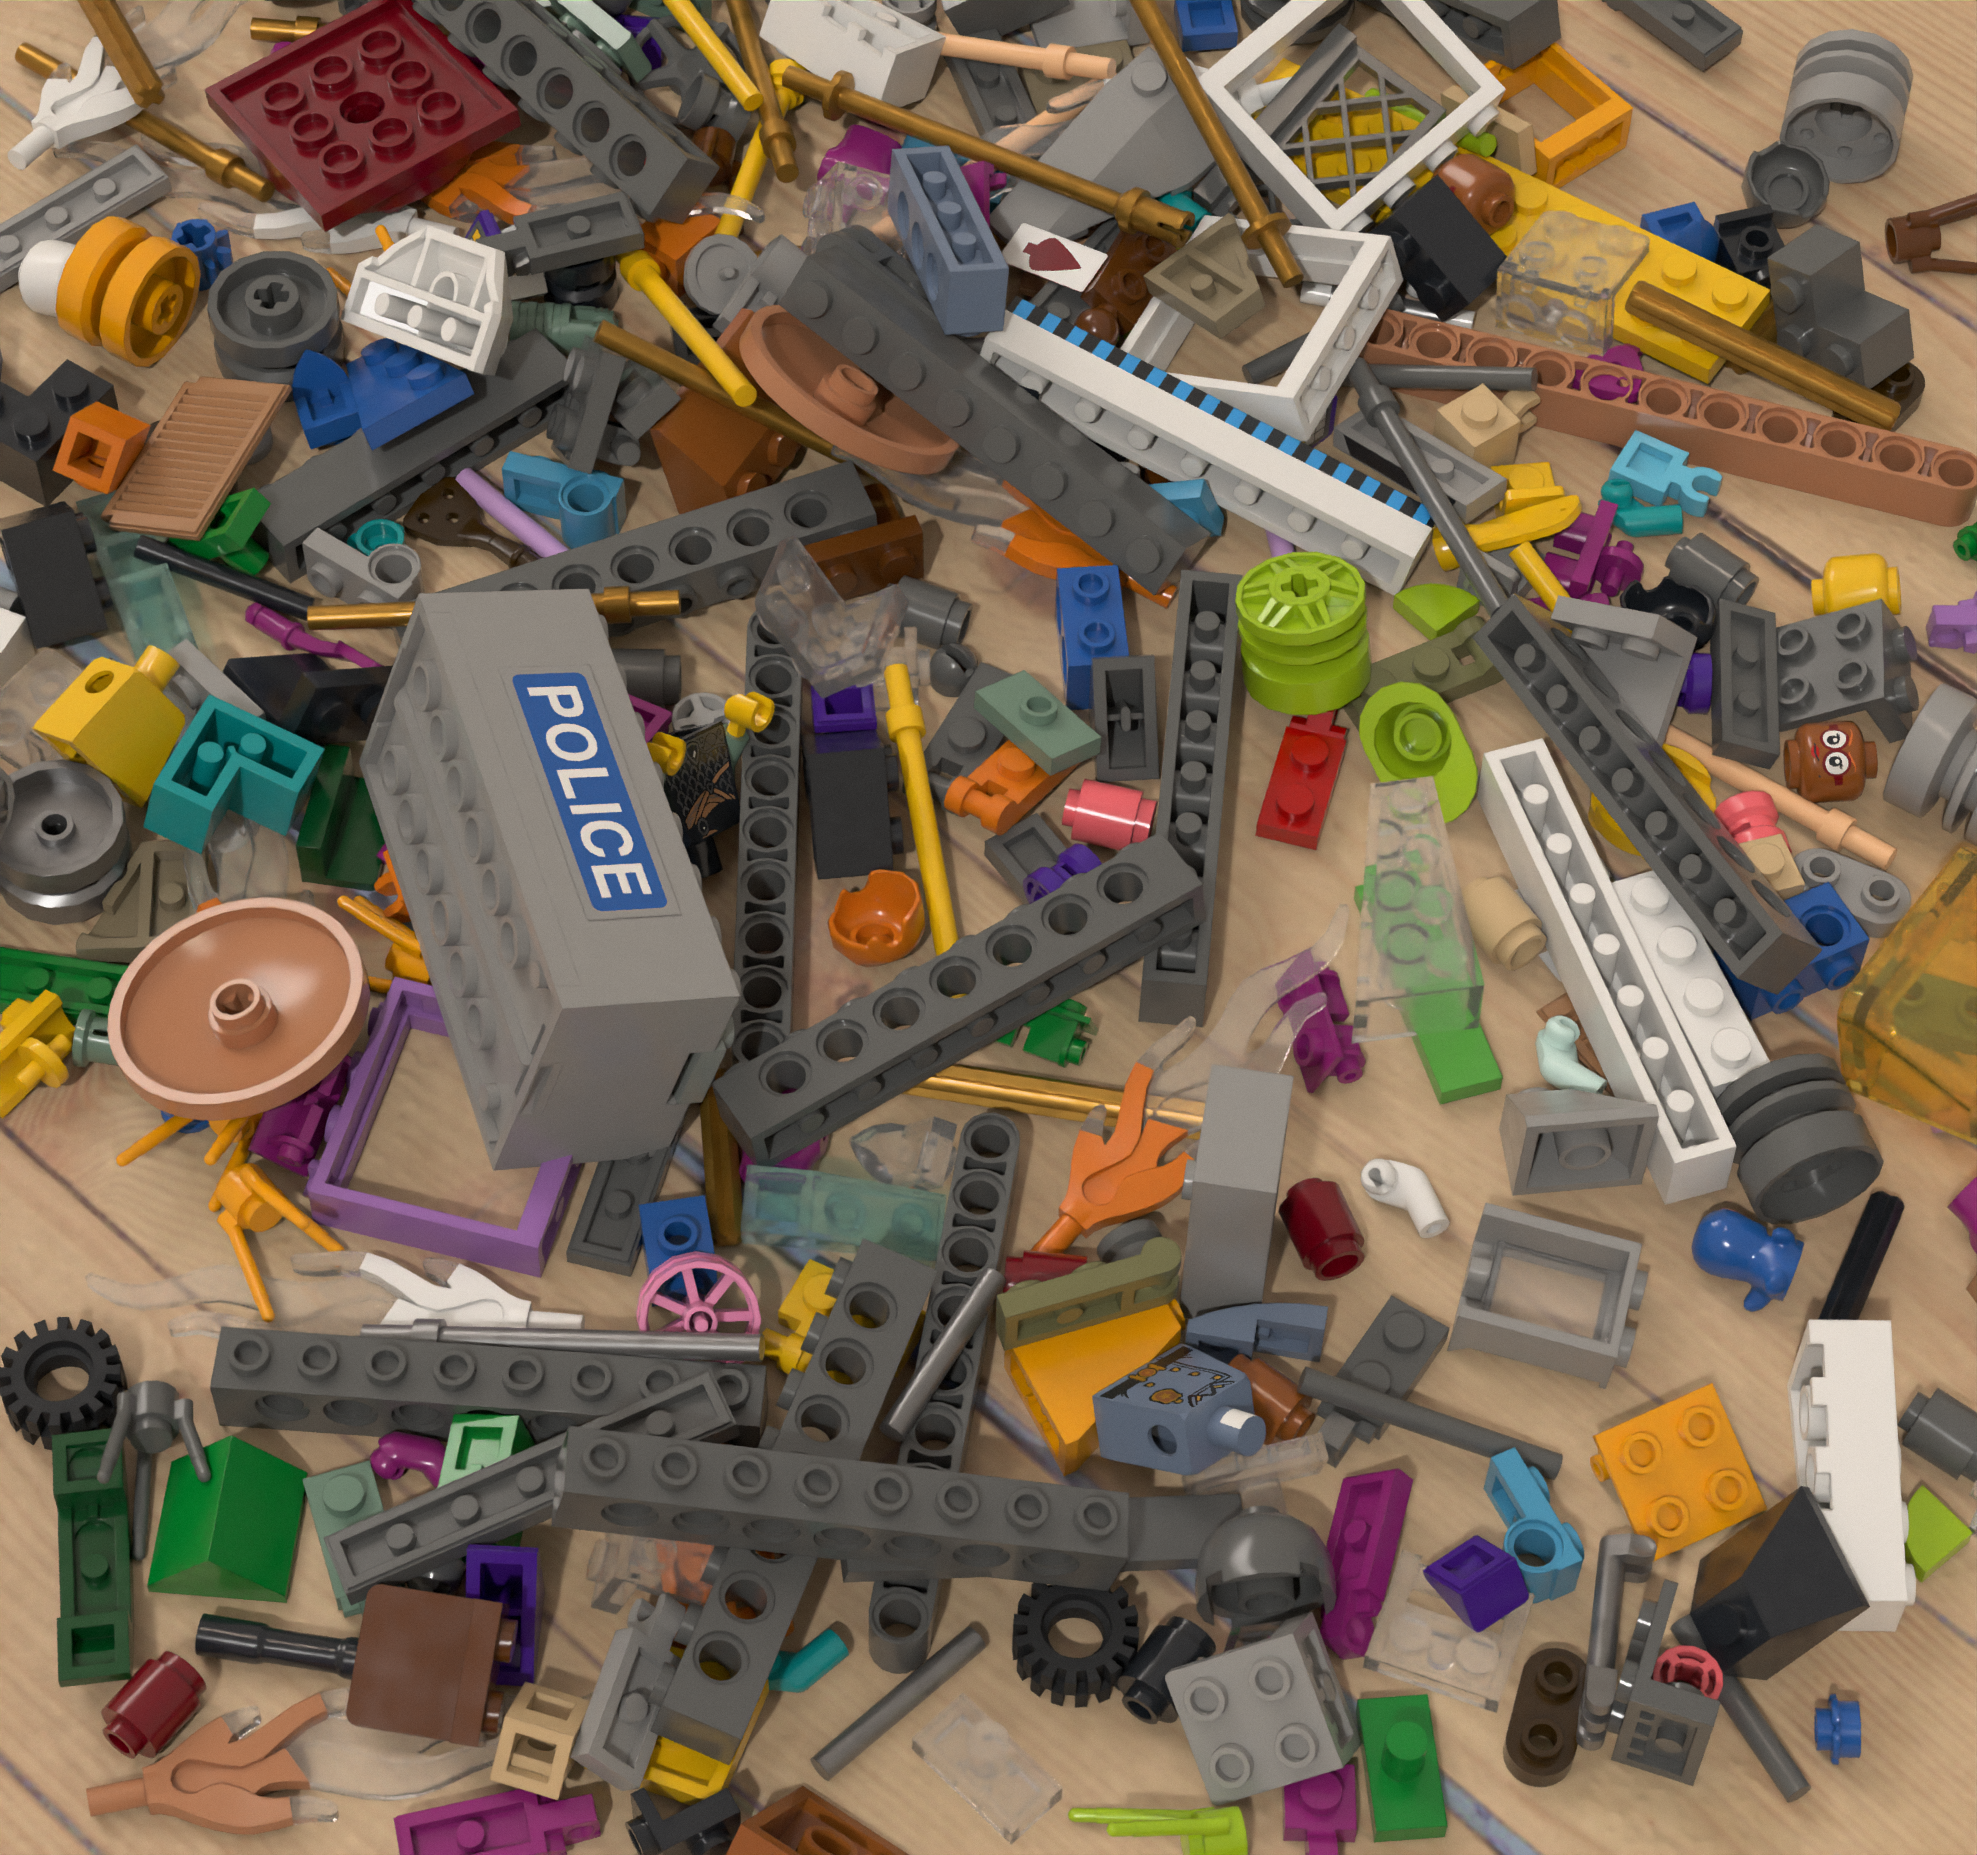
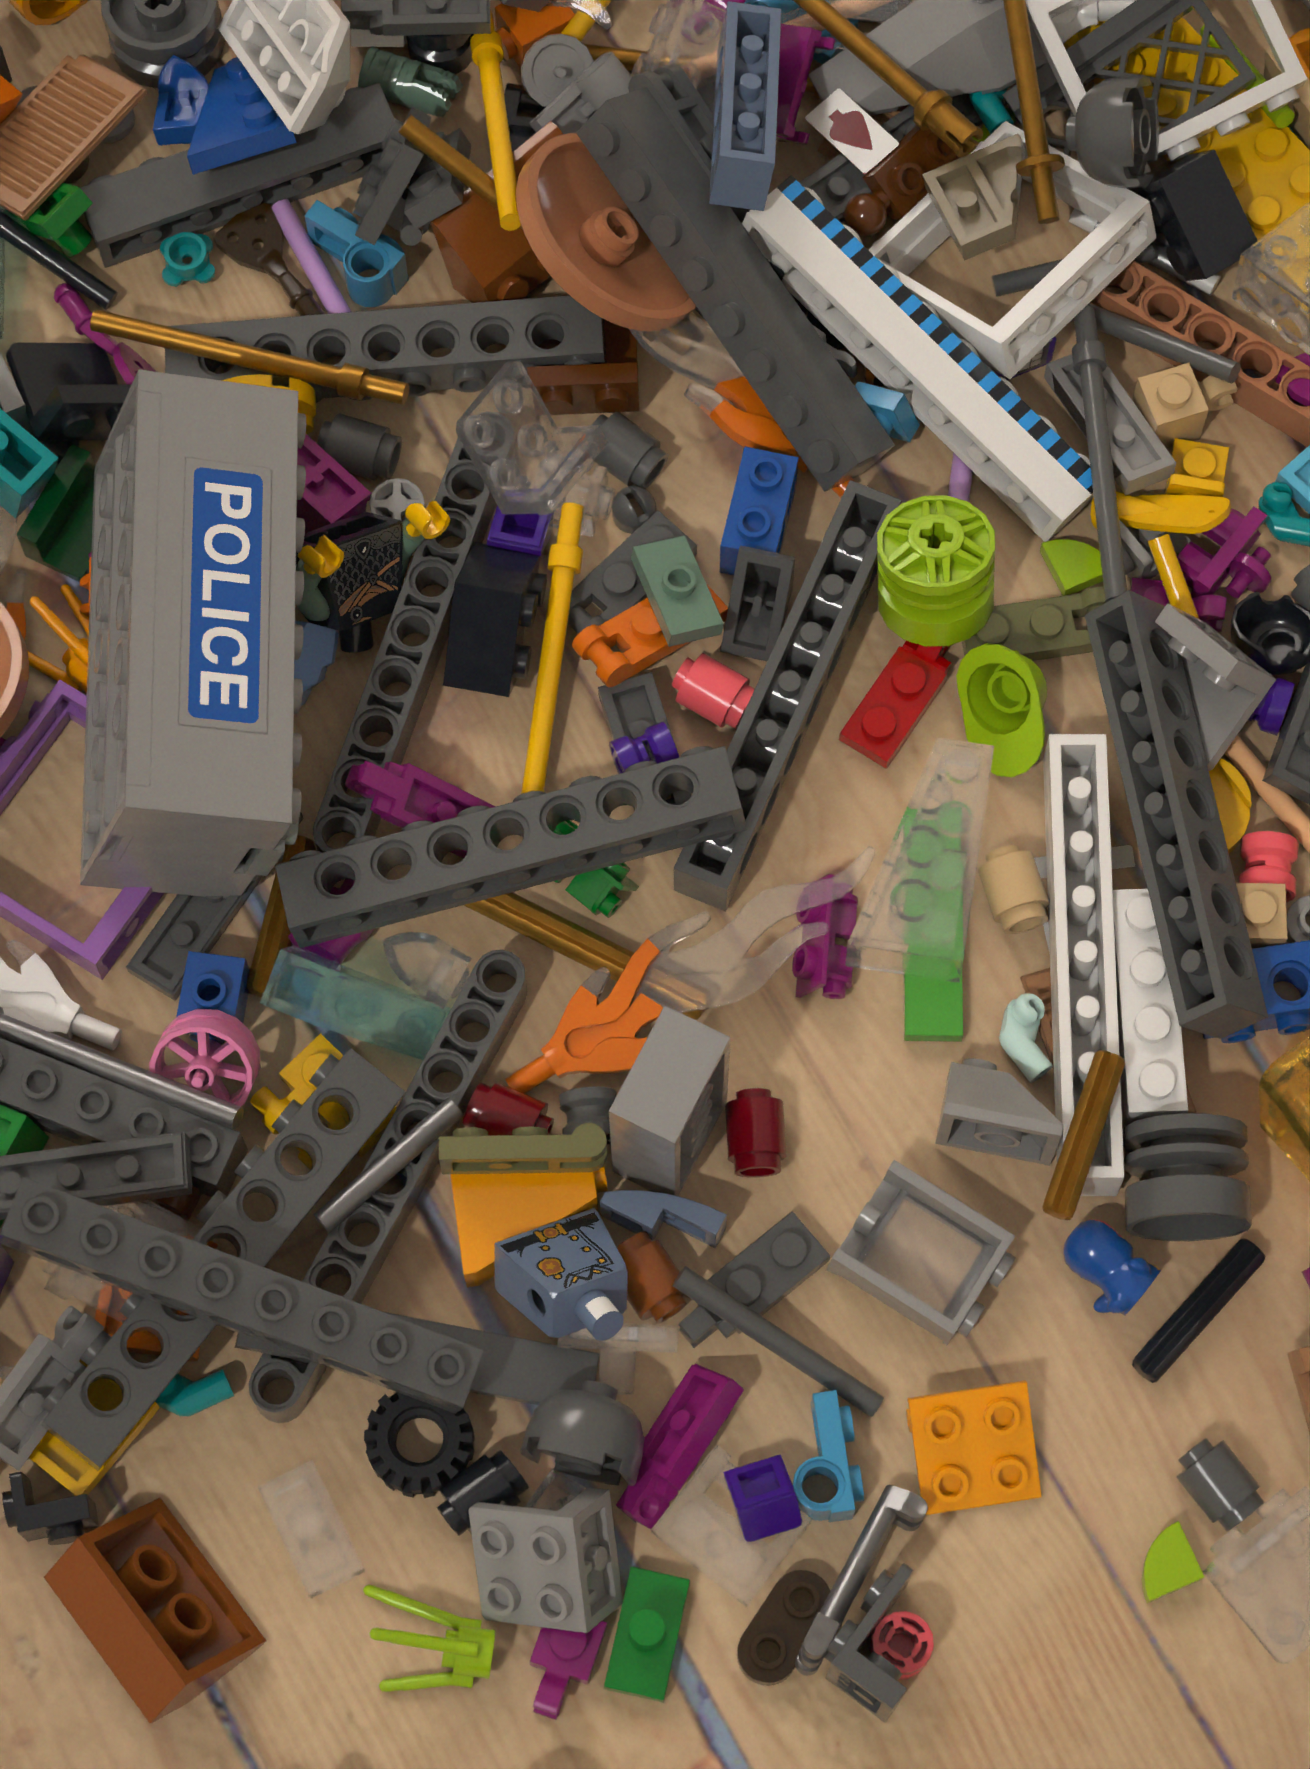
camera: 20 degrees right, 15 degrees up
light grey plate [302,527,425,630] -> none
flat silver bar [810,1626,986,1781] -> none
orange hair [827,869,925,967] -> none
white arm [1360,1159,1450,1238] -> none
dark orange head [1431,154,1515,235] -> none
dark grey bar [1670,1614,1811,1803] -> none
black slope [1690,1486,1870,1680] -> none
white wedge [1787,1319,1916,1632] -> none
blue plate [1814,1694,1861,1765] -> none
none -> magenta hinge [345,761,496,859]
none -> pearl gold axle [1042,1050,1125,1220]
none -> dark grey cylinder [1066,75,1159,188]

